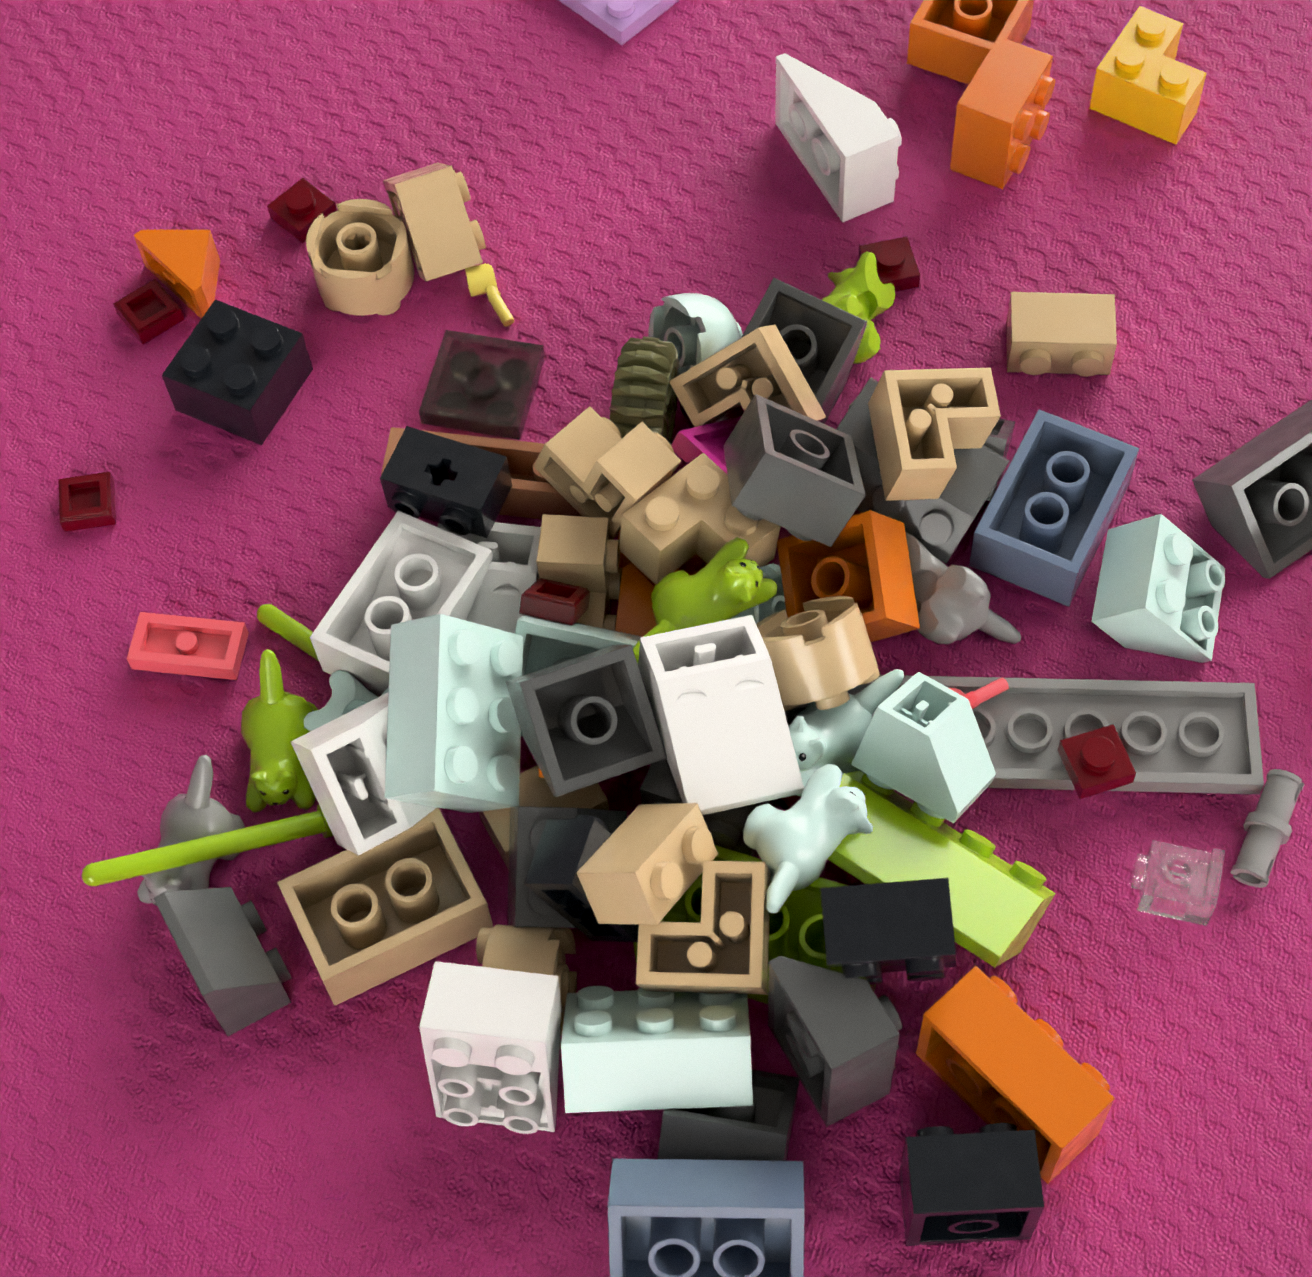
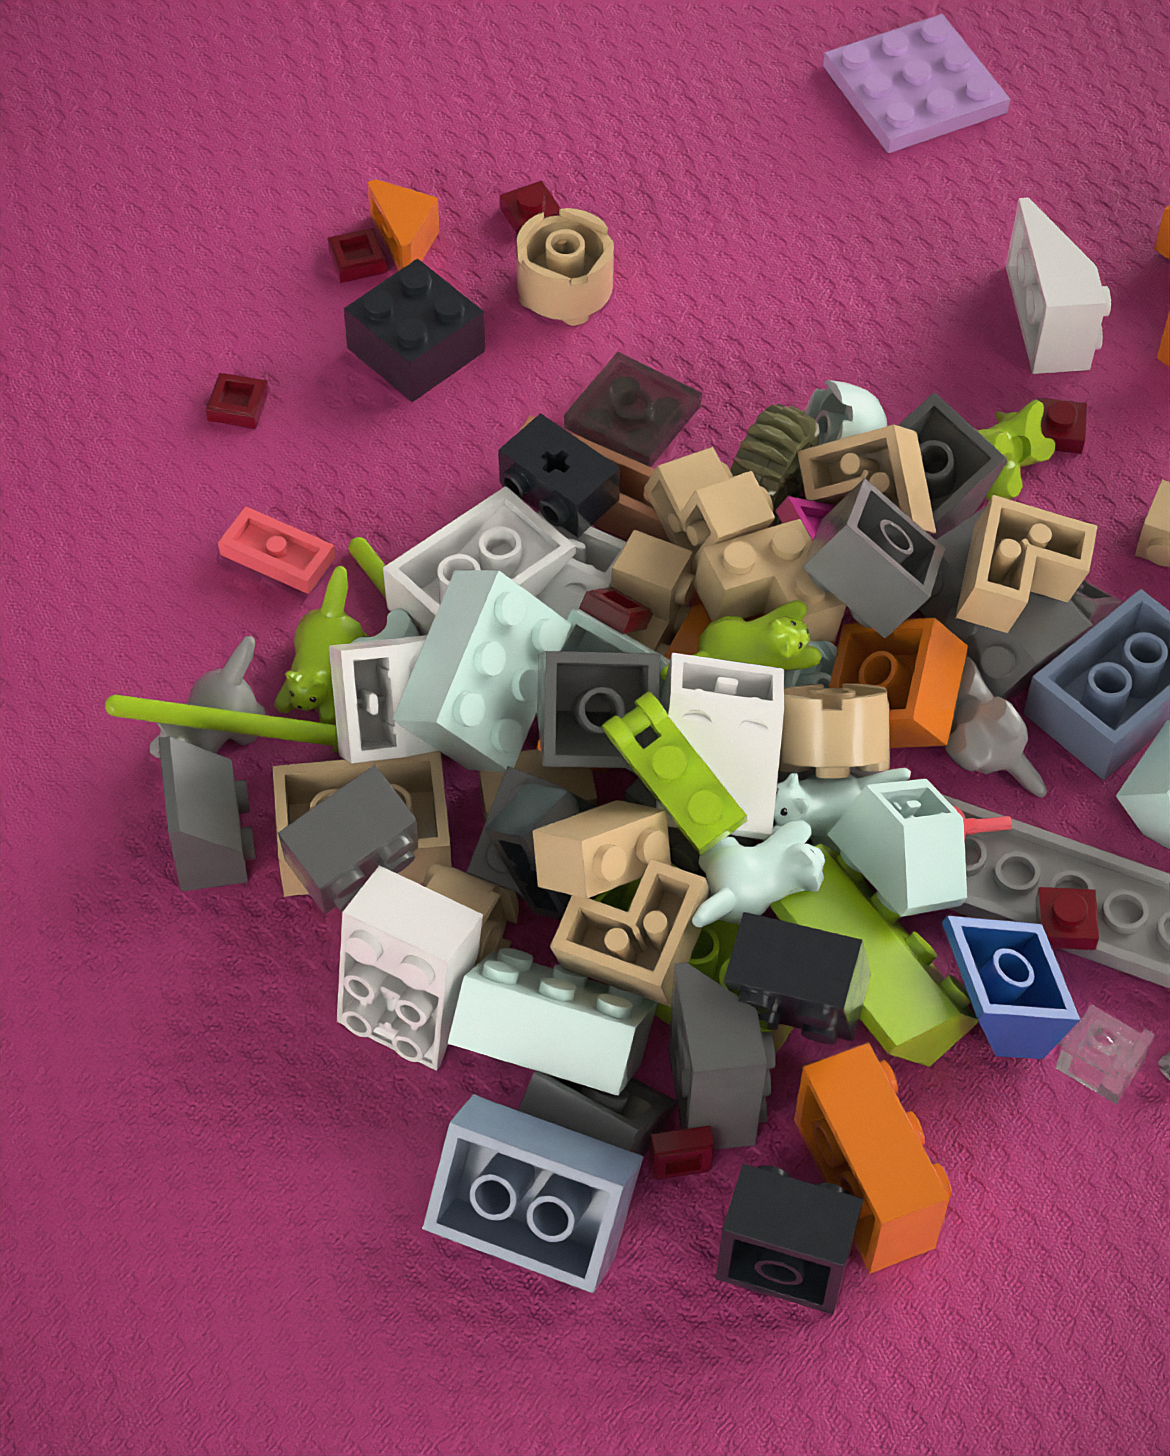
camera: 15 degrees right, 5 degrees down
tan brick [383,163,486,281] -> none
light yellow hand [465,264,514,327] -> none
none -> dark grey brick [278,765,418,914]
none -> lime plate [602,691,748,856]
none -> dark red tile [649,1125,714,1180]
none -> blue slope [942,916,1080,1059]

